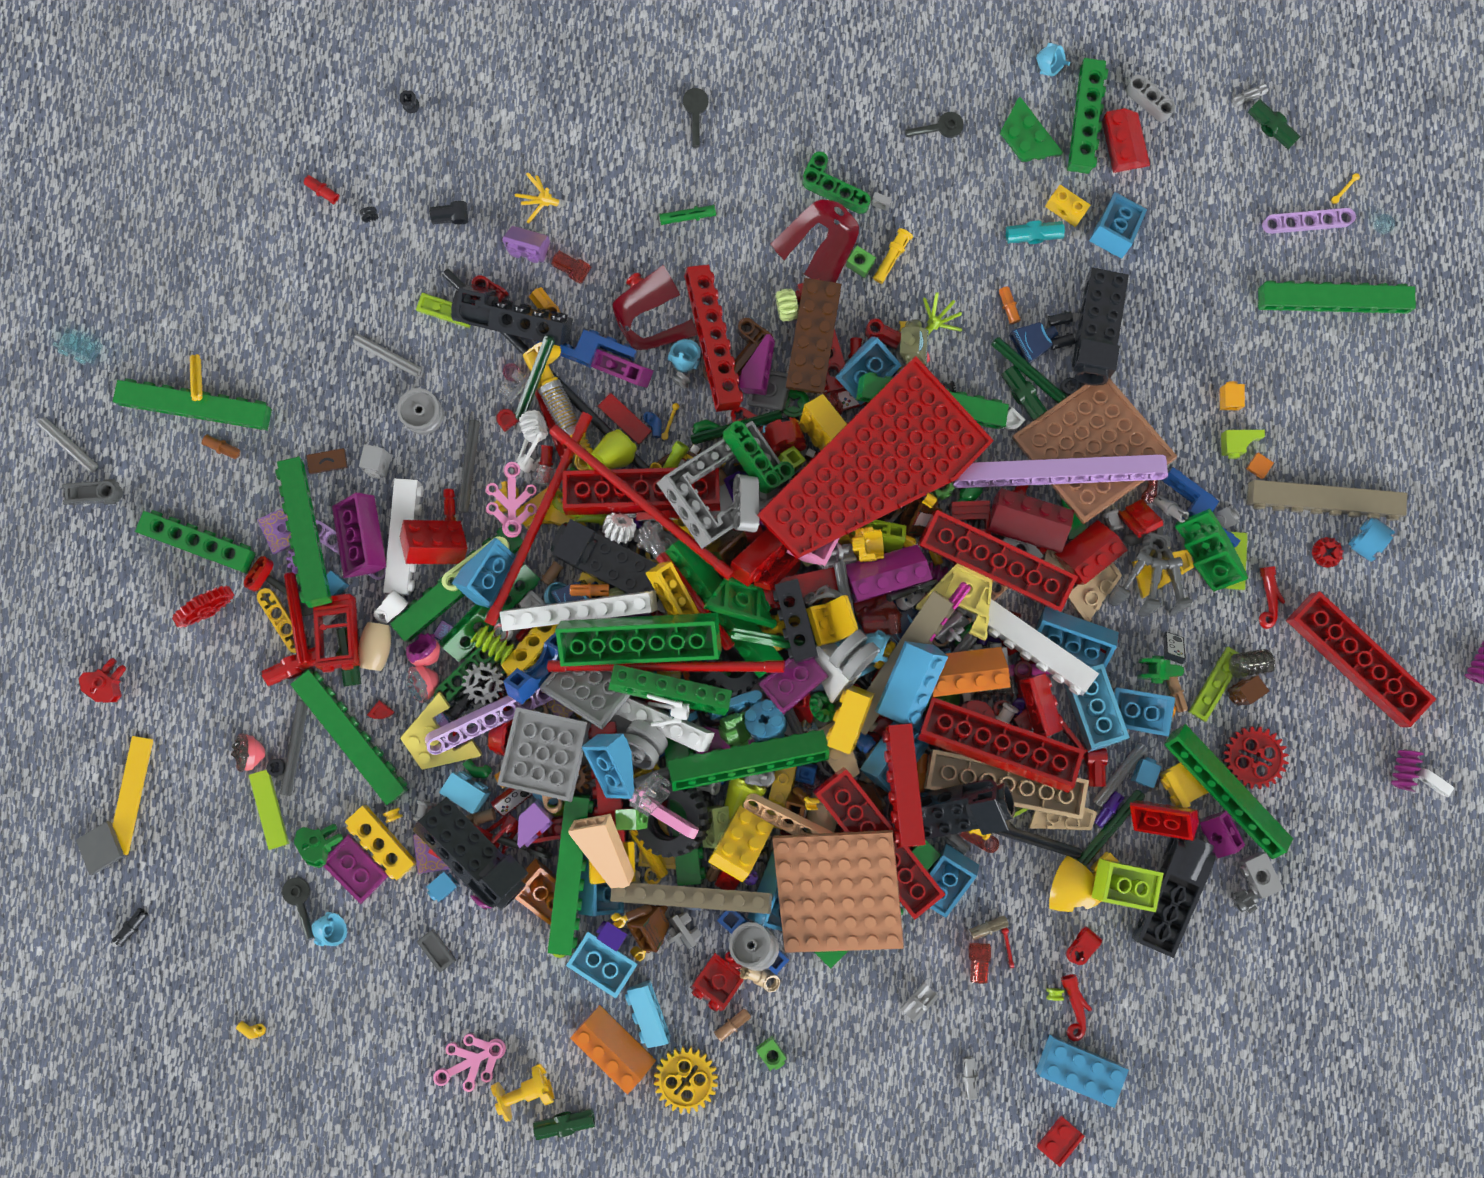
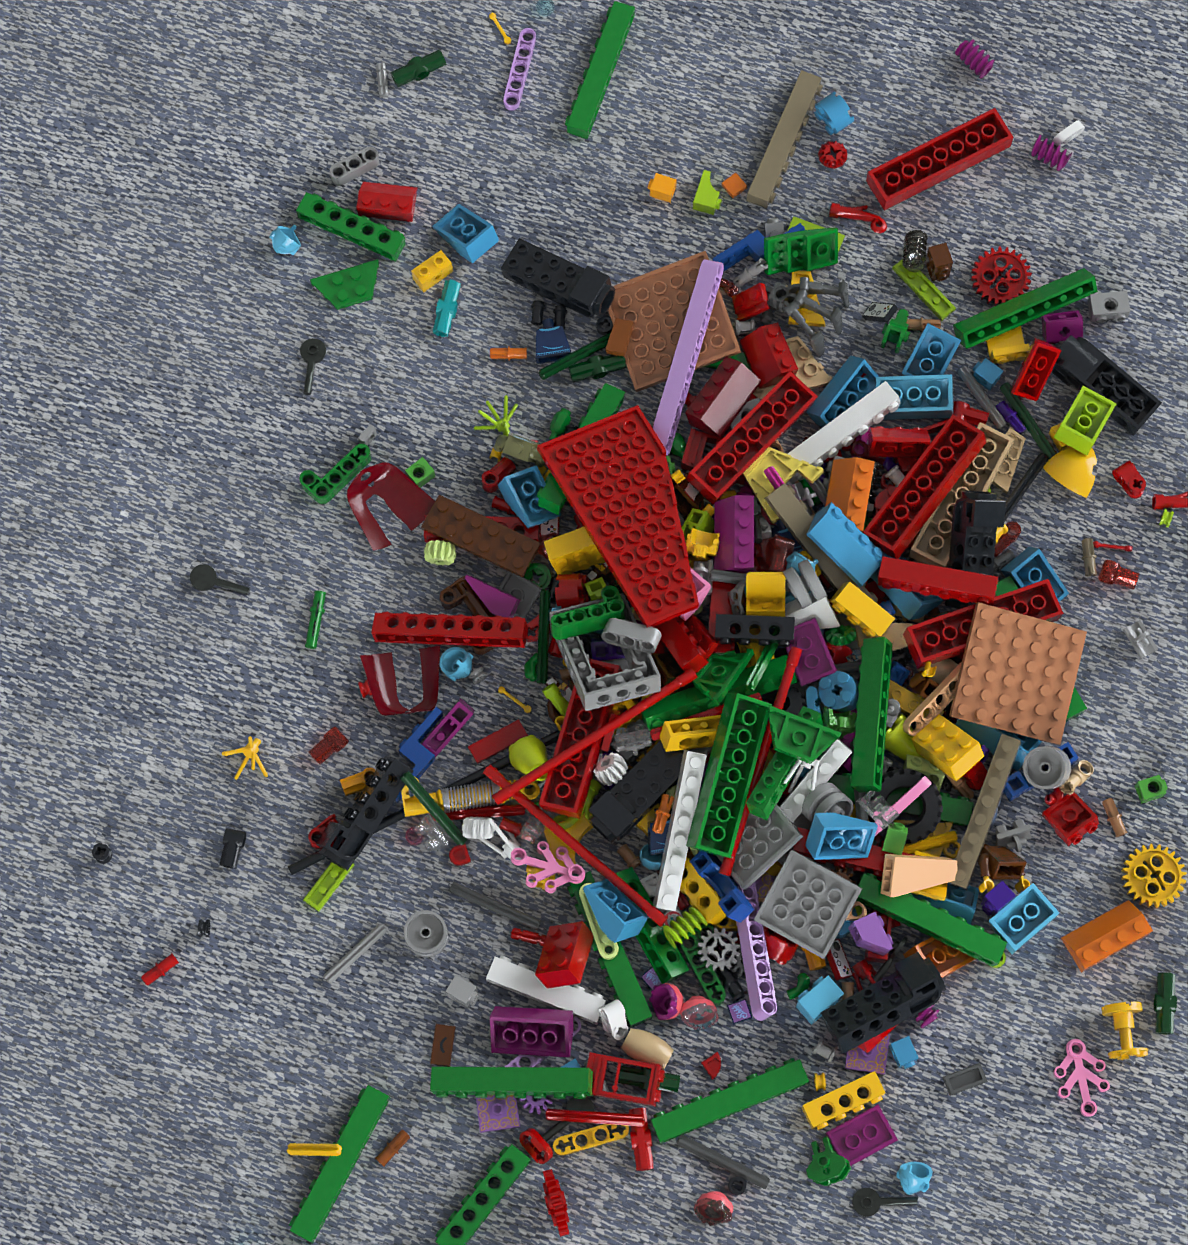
camera: 70 degrees left, 10 degrees down
lime tile [249,770,289,850] -> none
light yellow wing [400,691,482,770] -> none
medium lavender slope [503,226,550,263] -> none
medium azure slope [625,980,670,1048] -> none
blue arm [643,412,662,438] -> none
yellow pin [873,228,913,284] -> none
white tile [1005,407,1025,431] -> none
dark grey gear [1233,889,1259,914] -> none
none -> green plant [549,408,571,440]
none -> dark orange tile [605,318,634,357]
none -> green wing [768,705,841,764]

